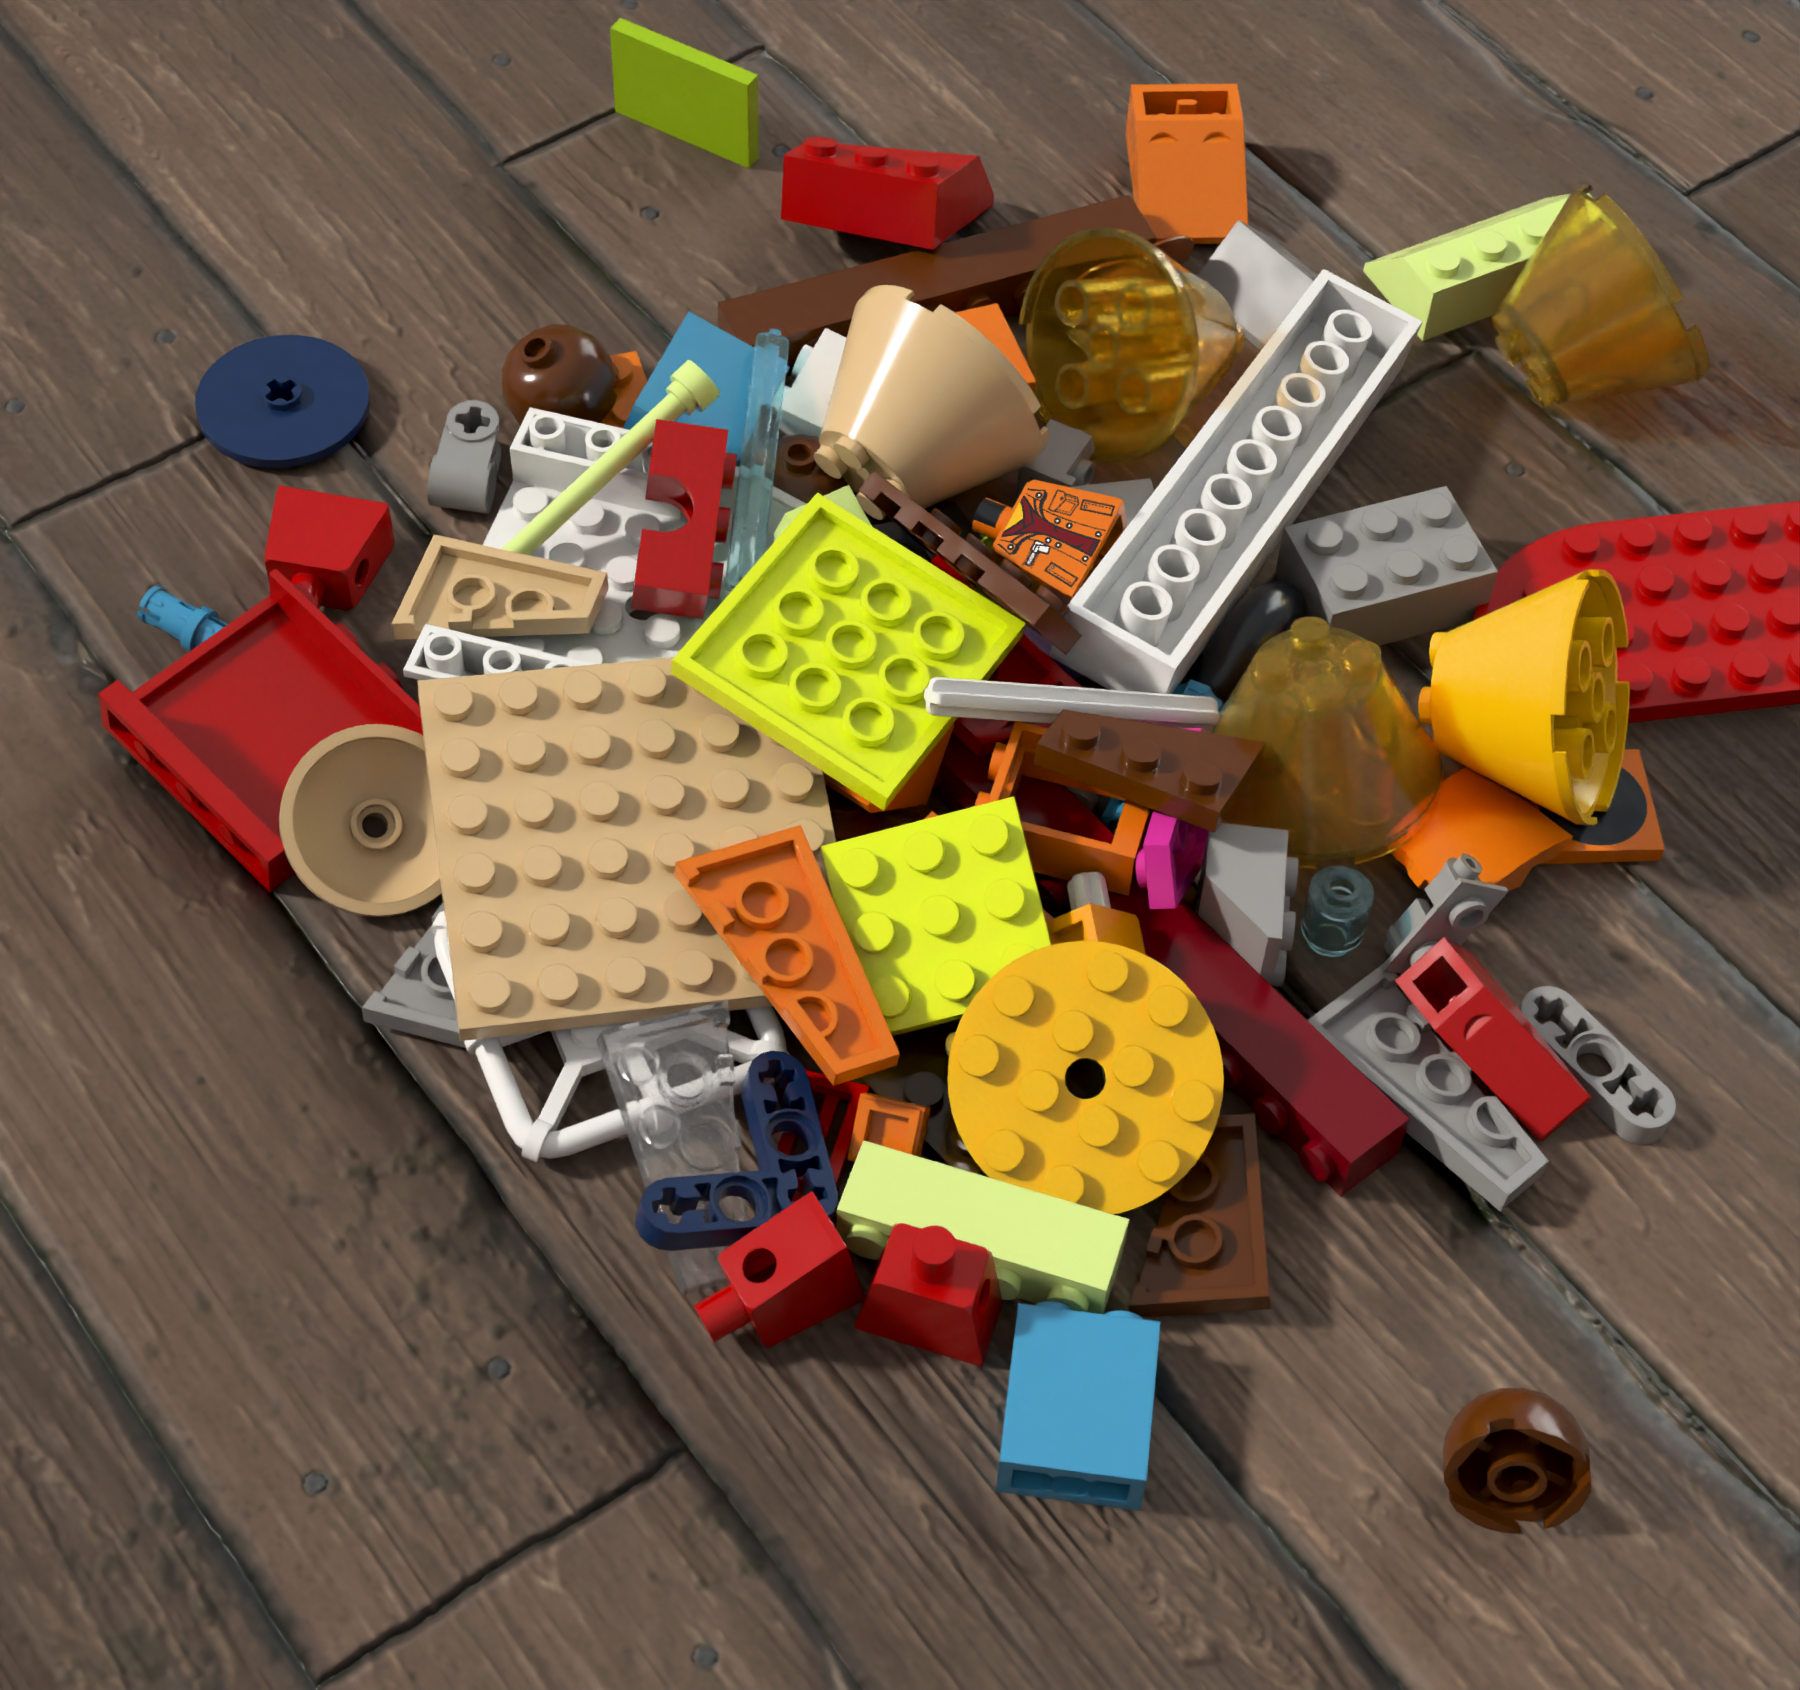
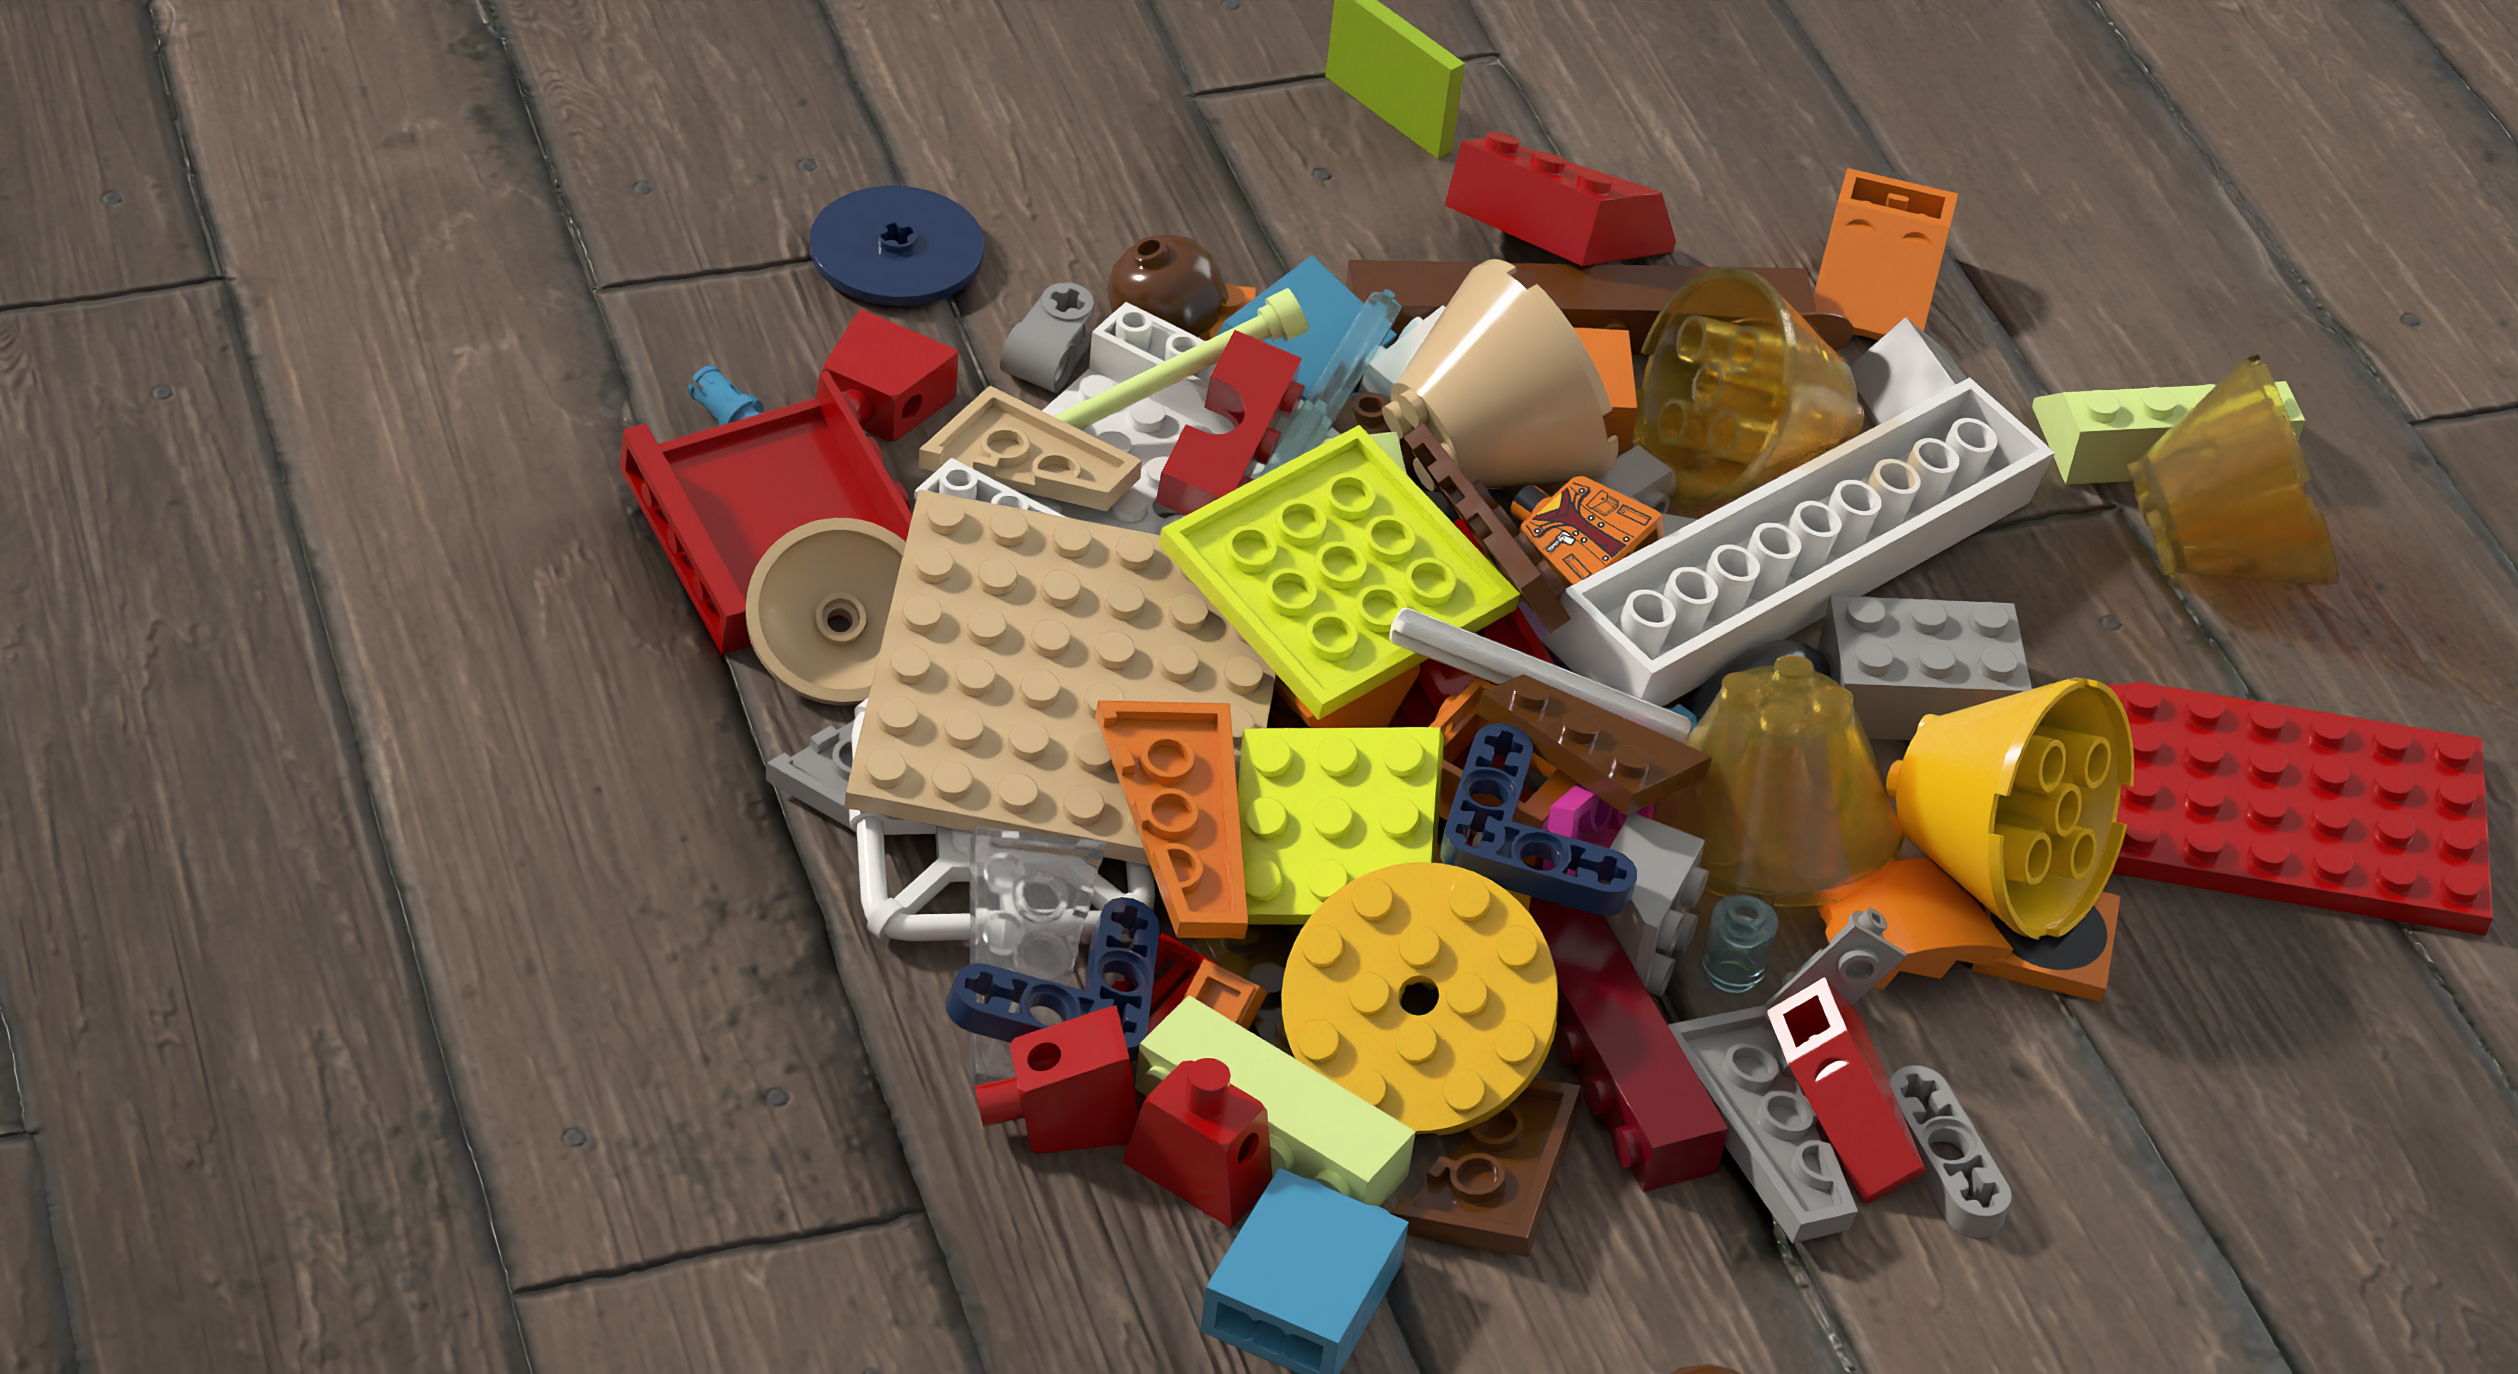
camera: 15 degrees right, 10 degrees down
none -> dark blue beam [1440,723,1637,916]

